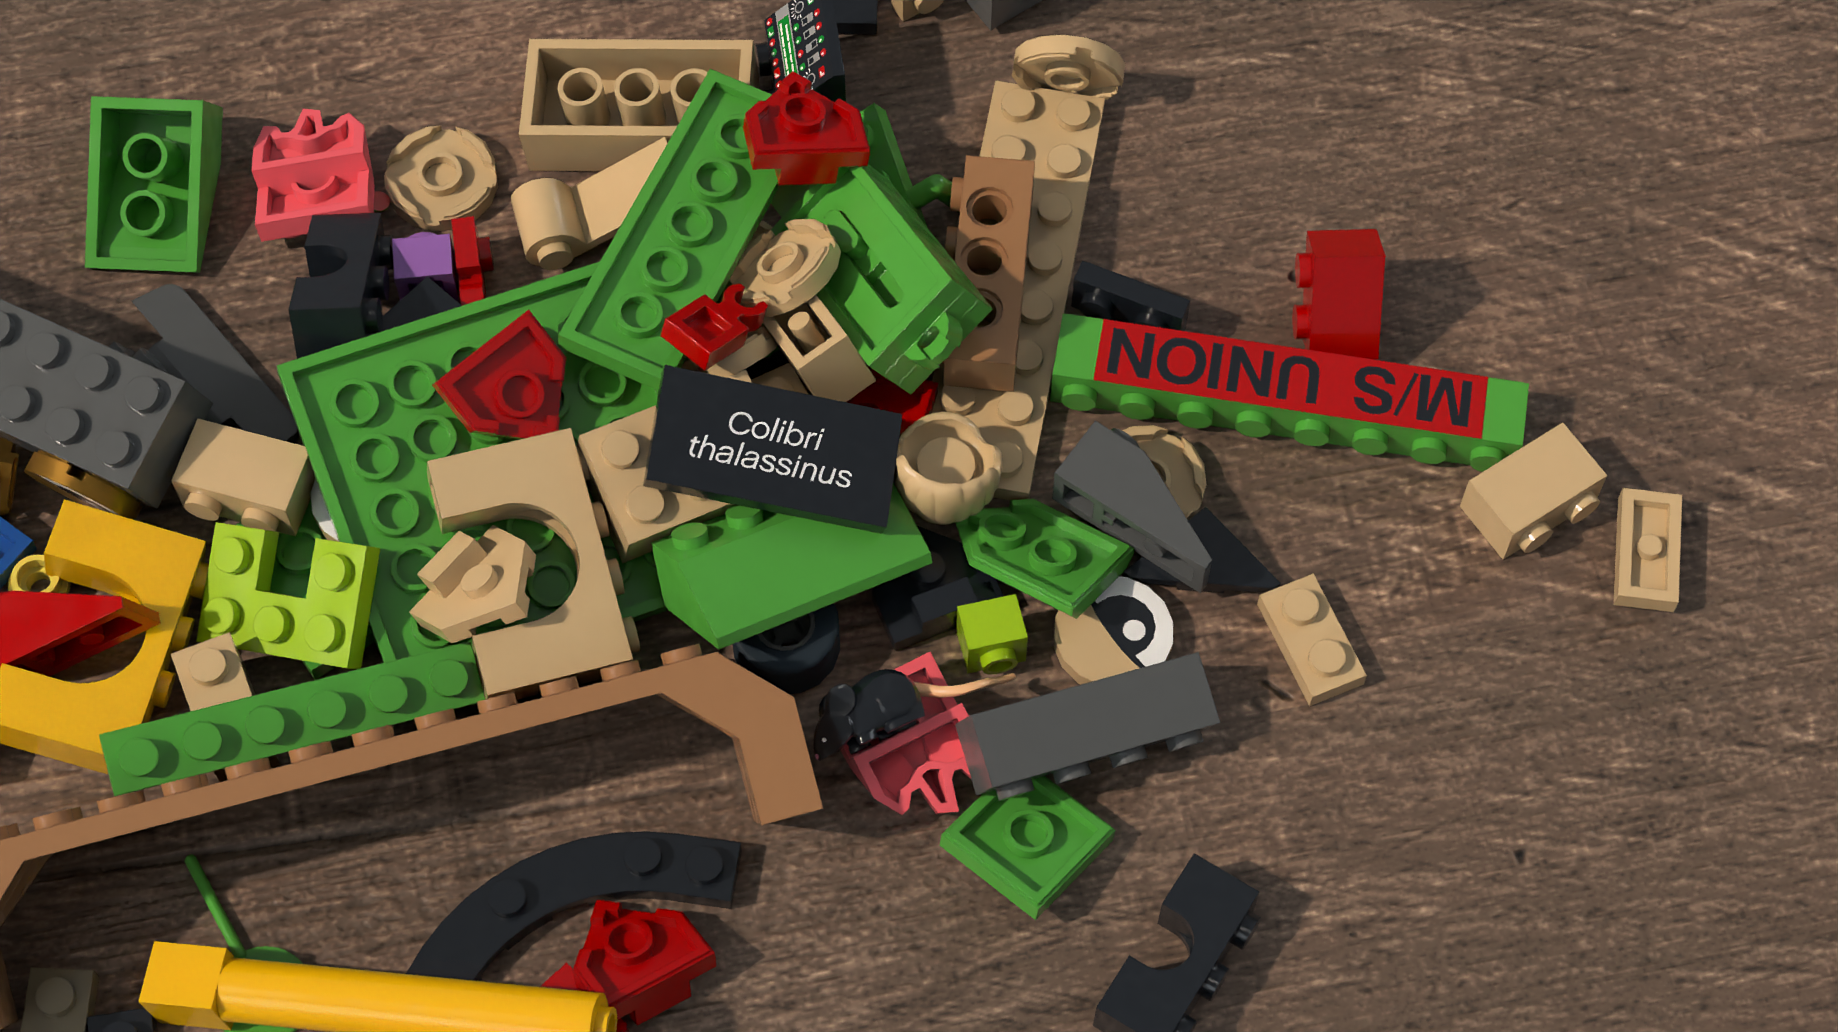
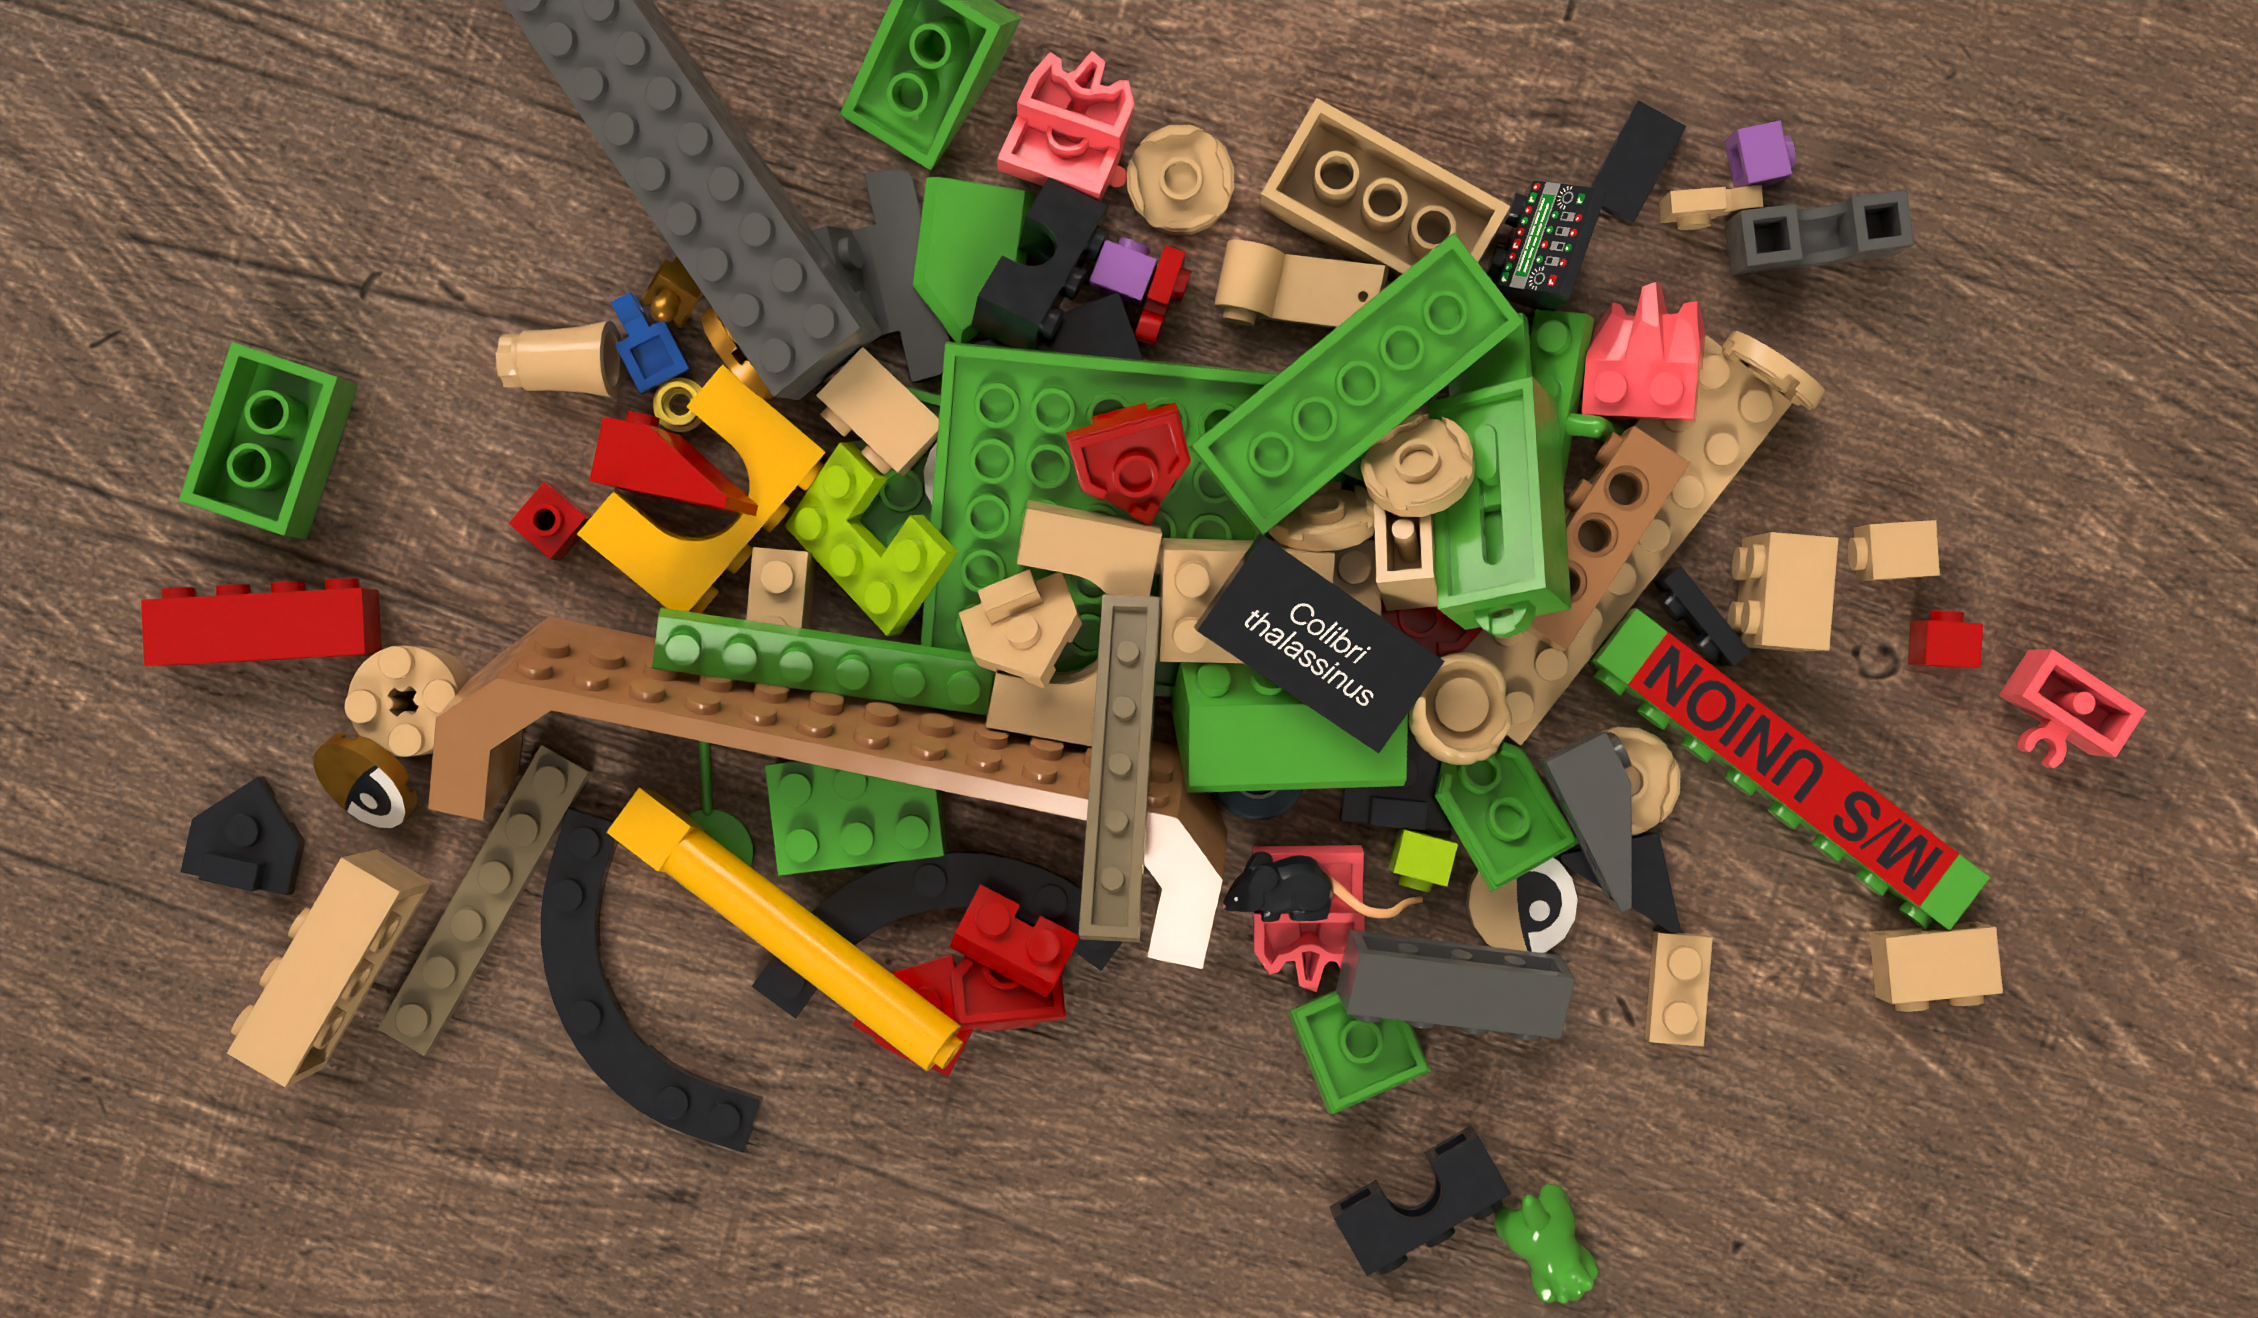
camera: 30 degrees right, 25 degrees up
red plate [661,283,768,371] -> none
red plate [743,71,870,185] -> none
red brick [1292,229,1386,359] -> none
tan plate [1614,488,1682,612] -> none
none -> bright green brick [765,760,949,876]
none -> bright green tile [912,177,1035,344]
none -> red brick [949,884,1079,998]
none -> dark tan plate [1079,595,1161,942]
none -> bright green animal [1494,1184,1599,1304]
none -> coral plate [1582,282,1705,422]
none -> tan brick [1727,532,1838,652]
none -> tan brick [1847,520,1940,582]
none -> red plate [1908,611,1983,668]
none -> coral brick [1999,649,2146,768]

